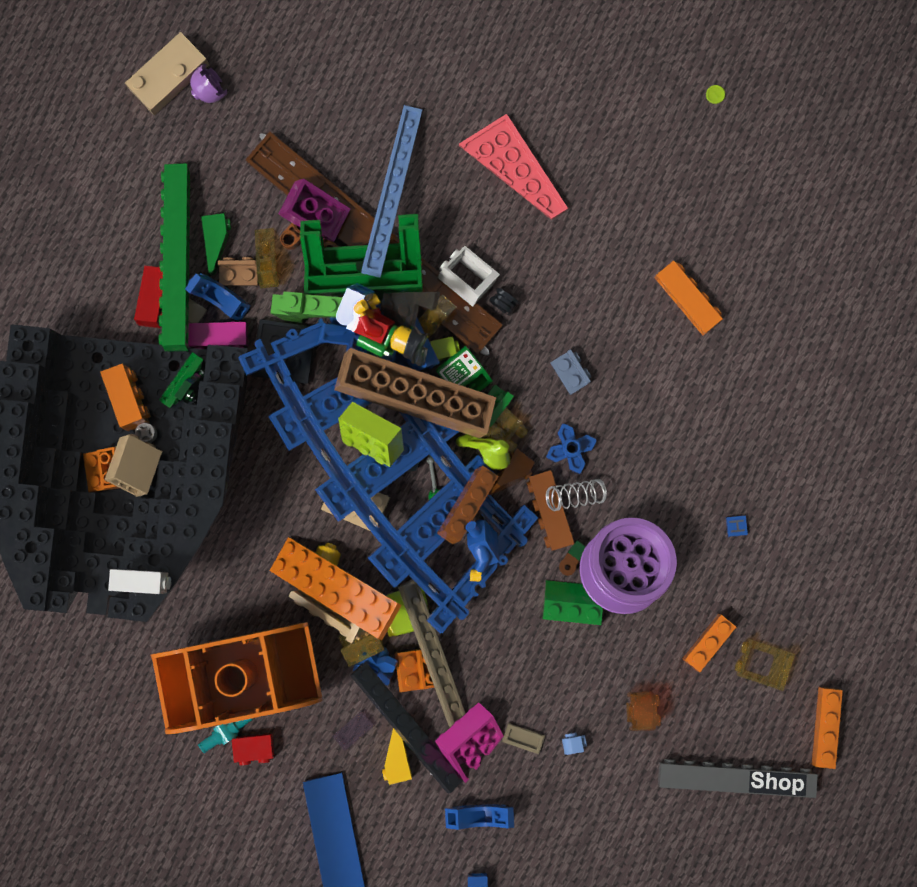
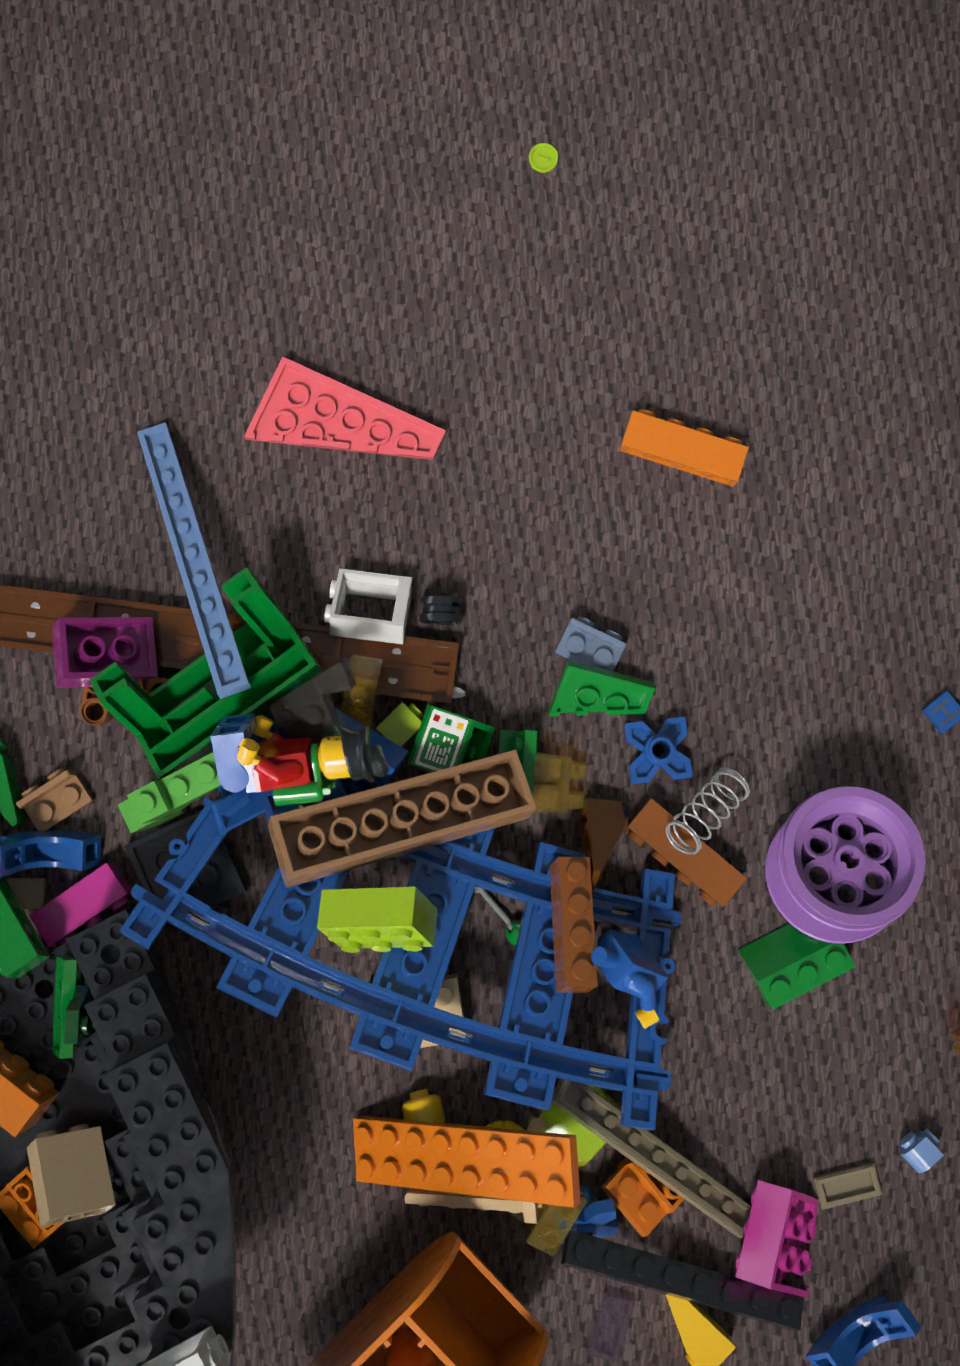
camera: 30 degrees left, 0 degrees up
light grey wheel [135,423,157,443] -> none
clear yellow slope [255,228,279,289] -> none
lime hair [455,434,510,470] -> none
reddish brown leg [559,540,586,576] -> none
none -> green wing [548,660,655,717]

